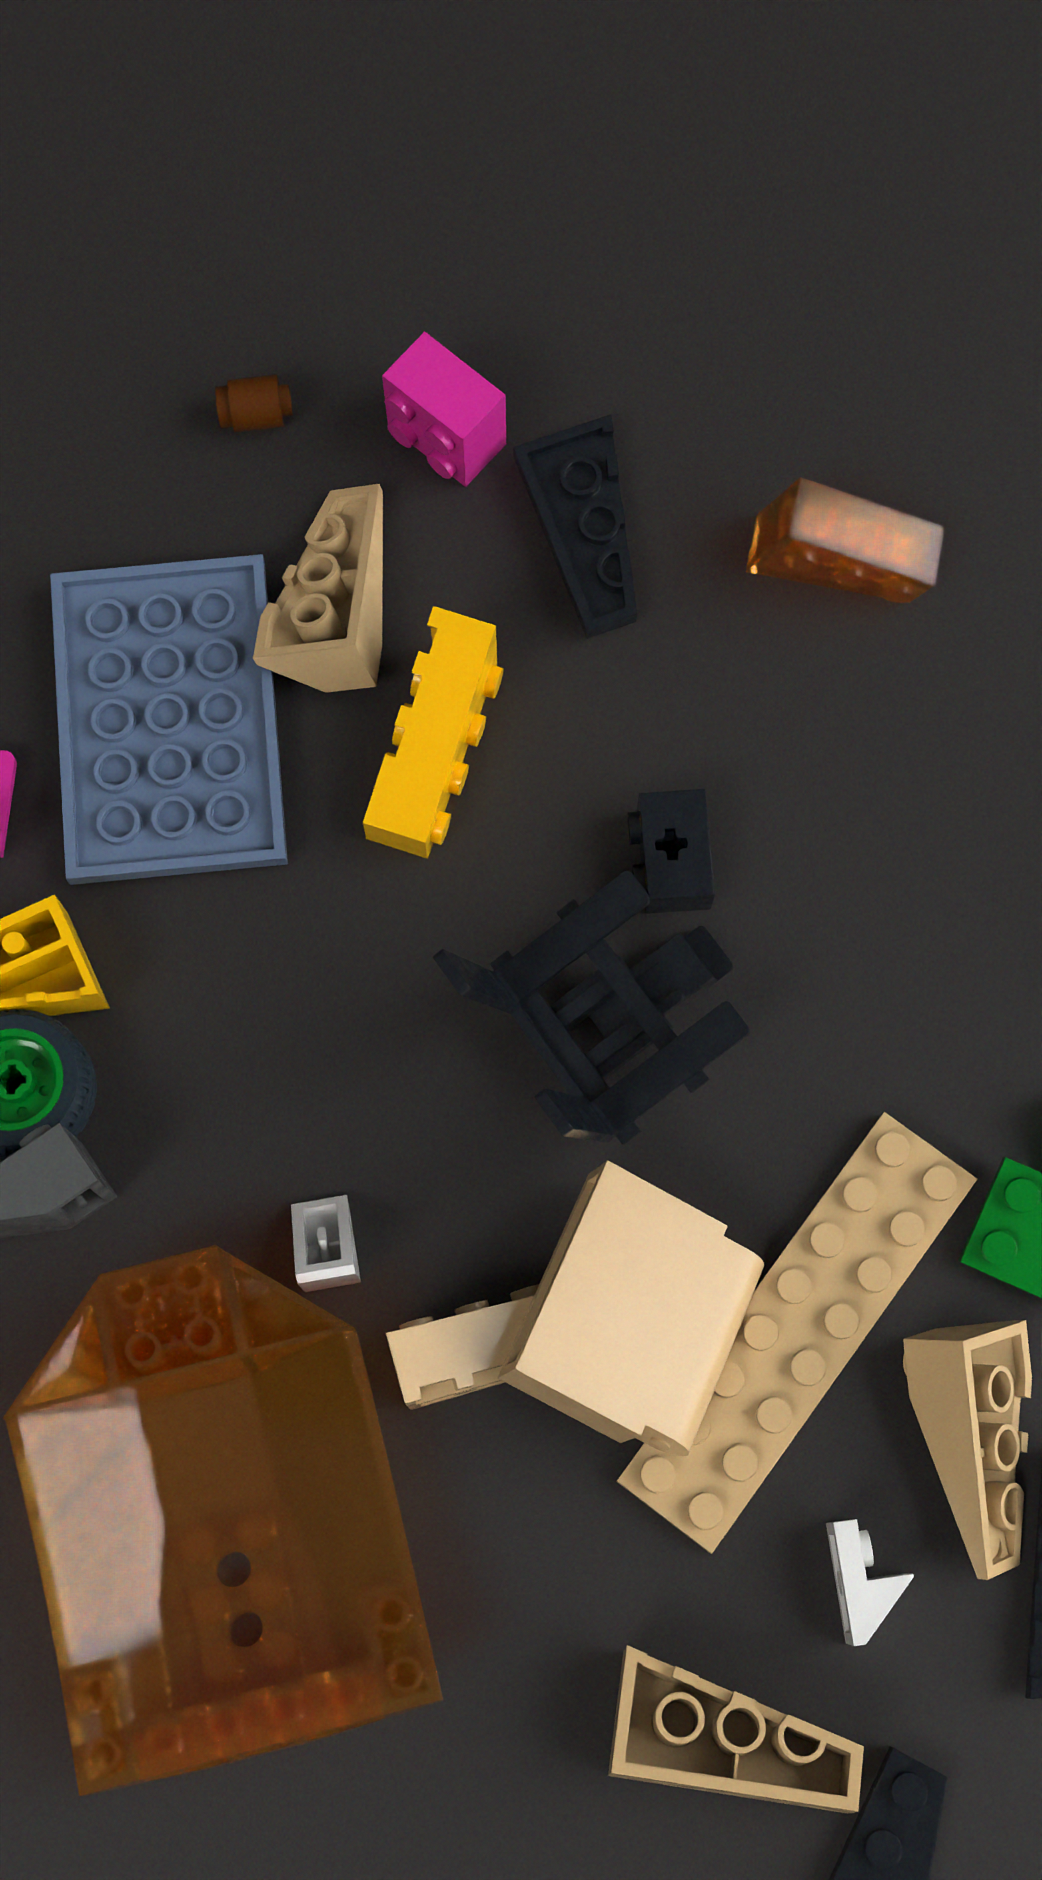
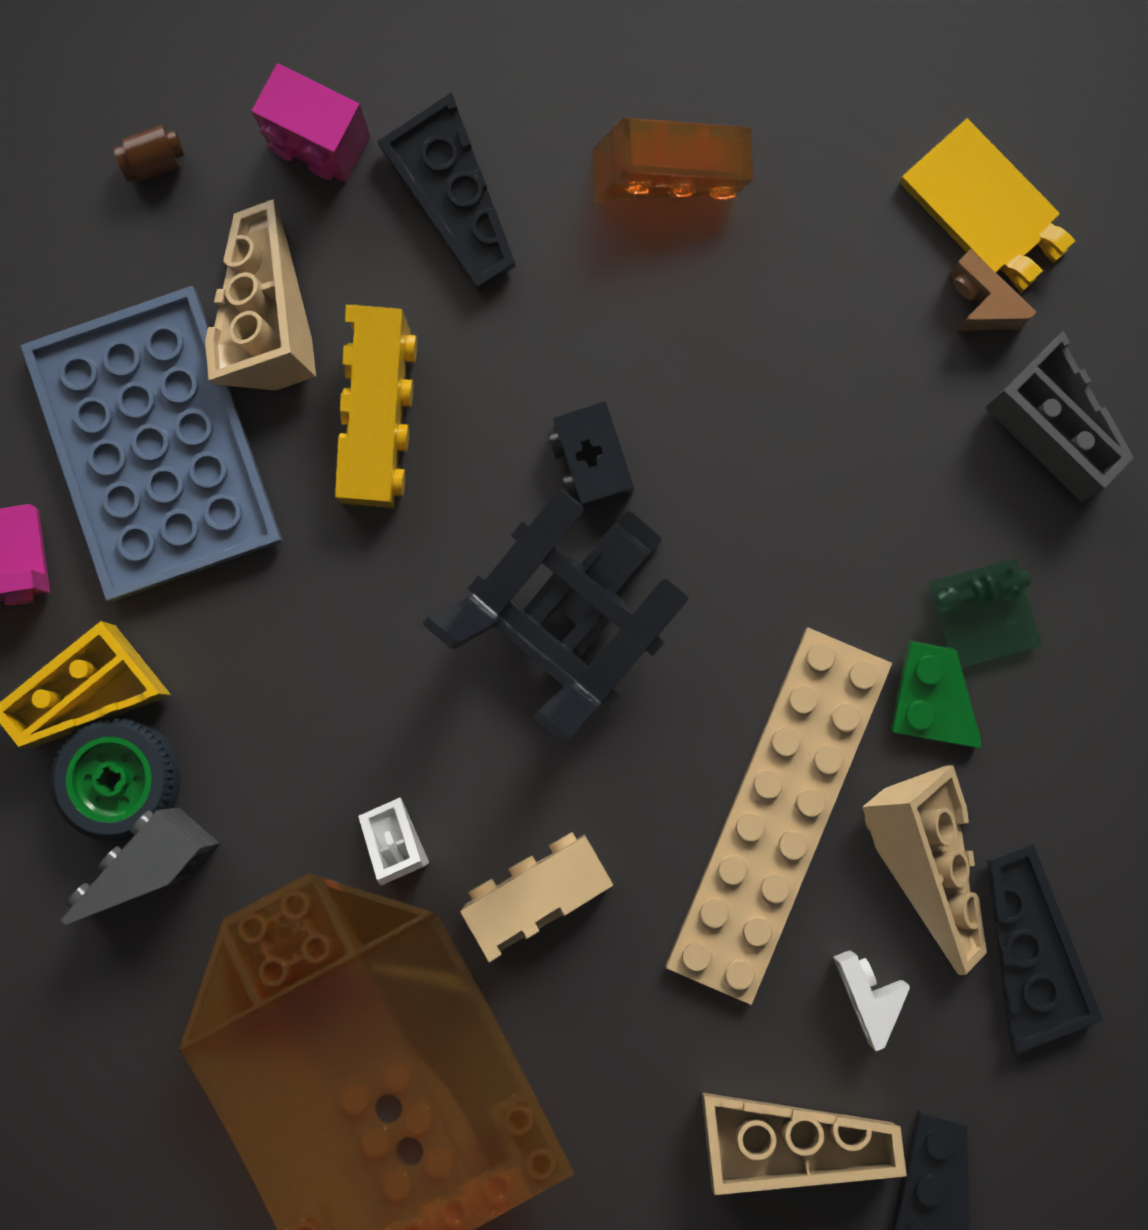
camera: 15 degrees left, 10 degrees up
tan piece [498,1160,764,1456] -> none

